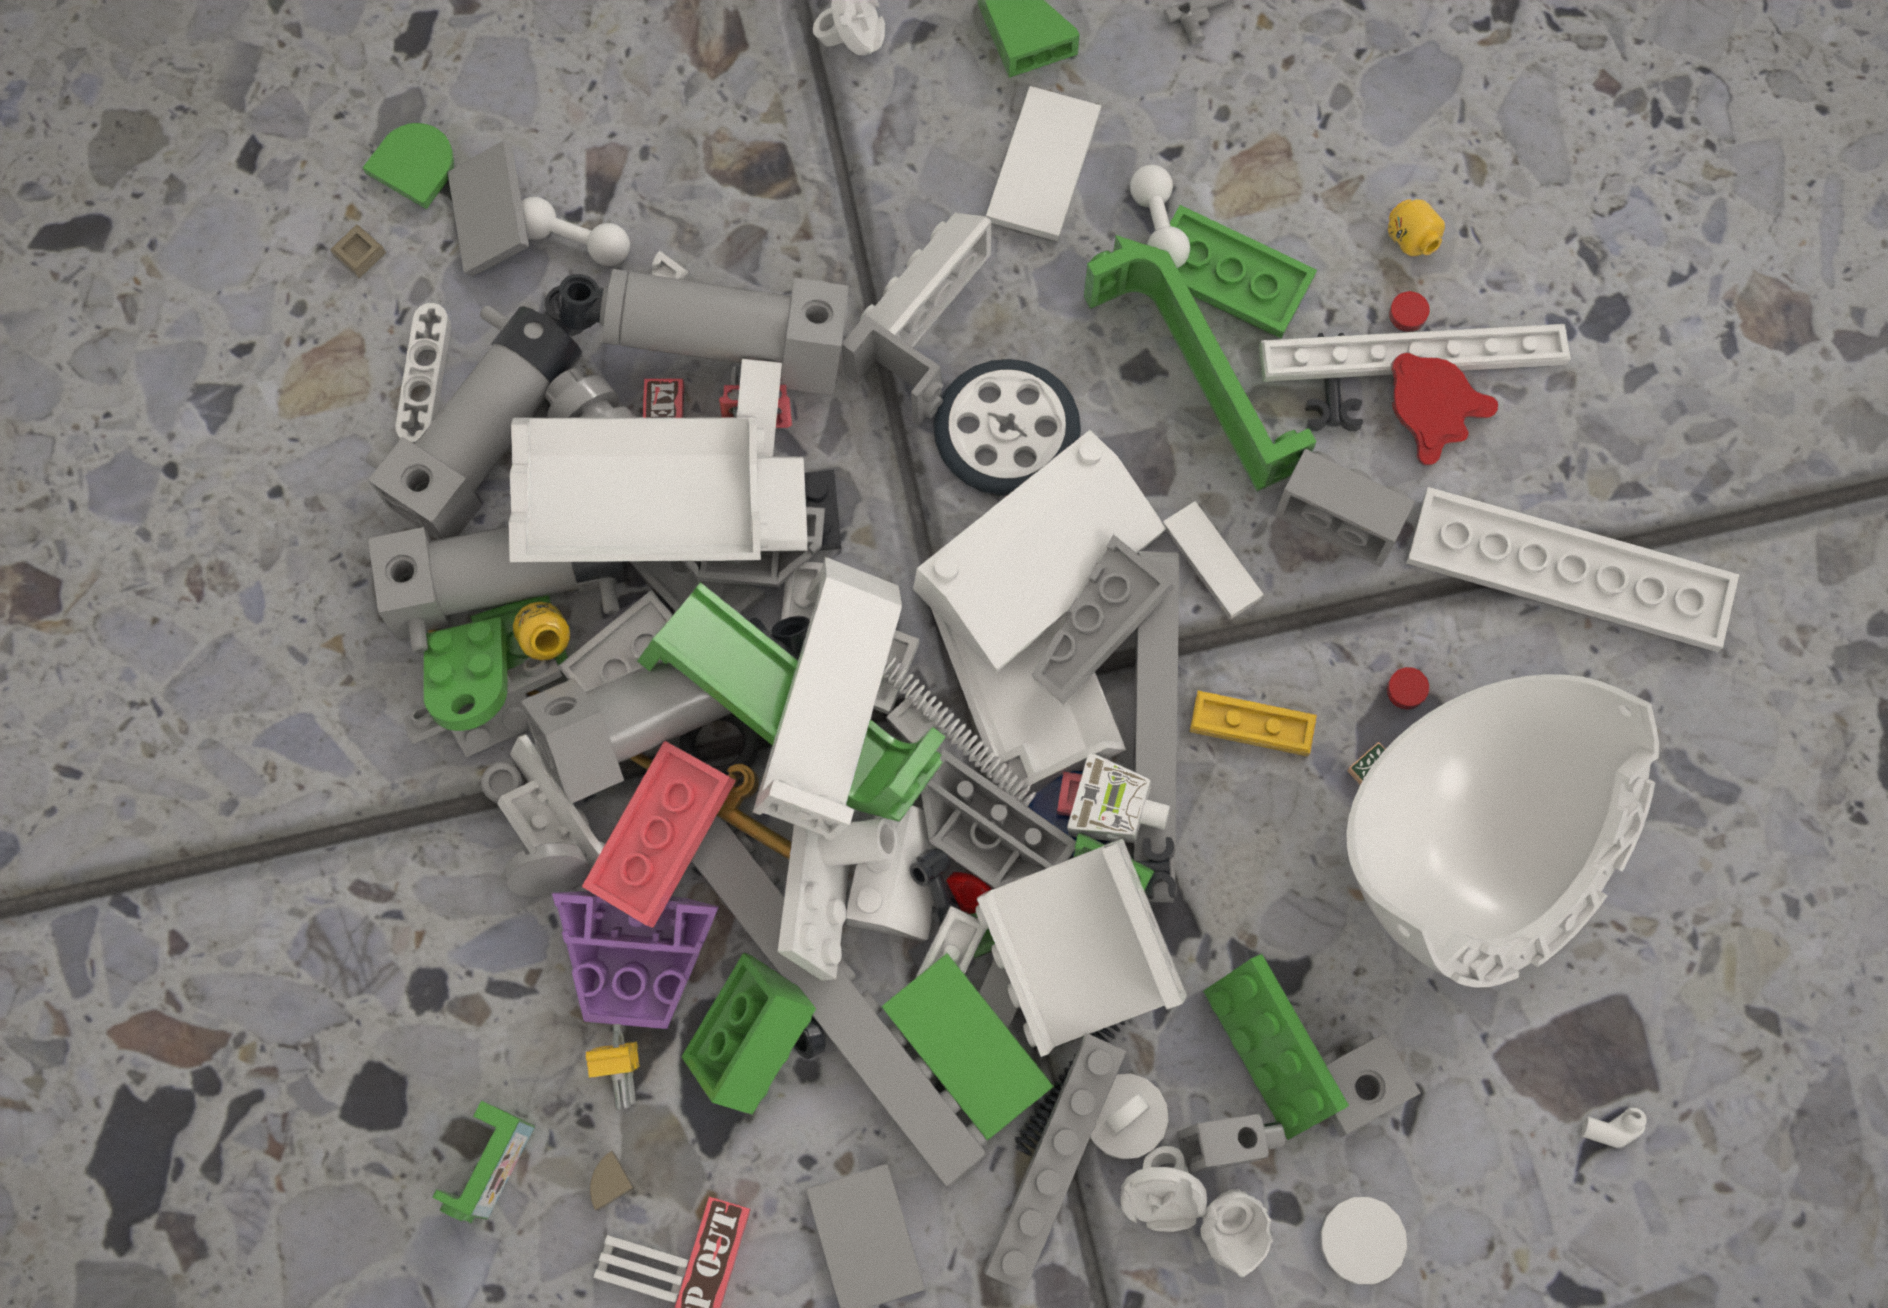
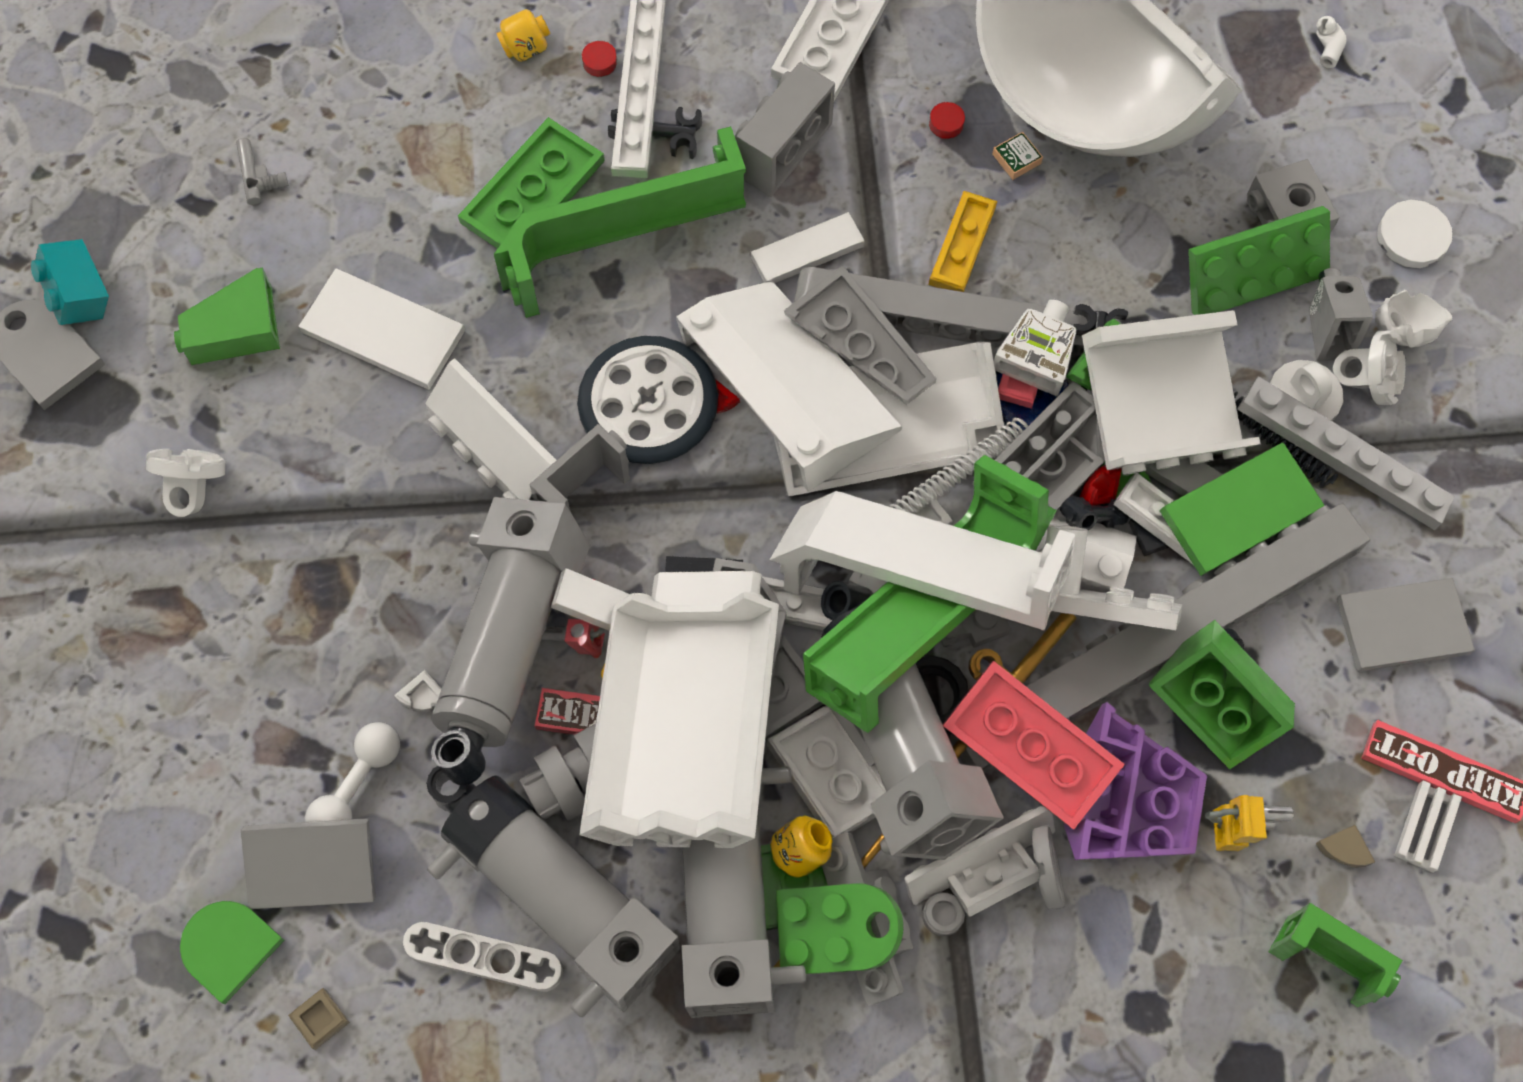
camera: 85 degrees left, 5 degrees down
white piece [1130,164,1190,268] -> none
red tile [1391,353,1498,466] -> none

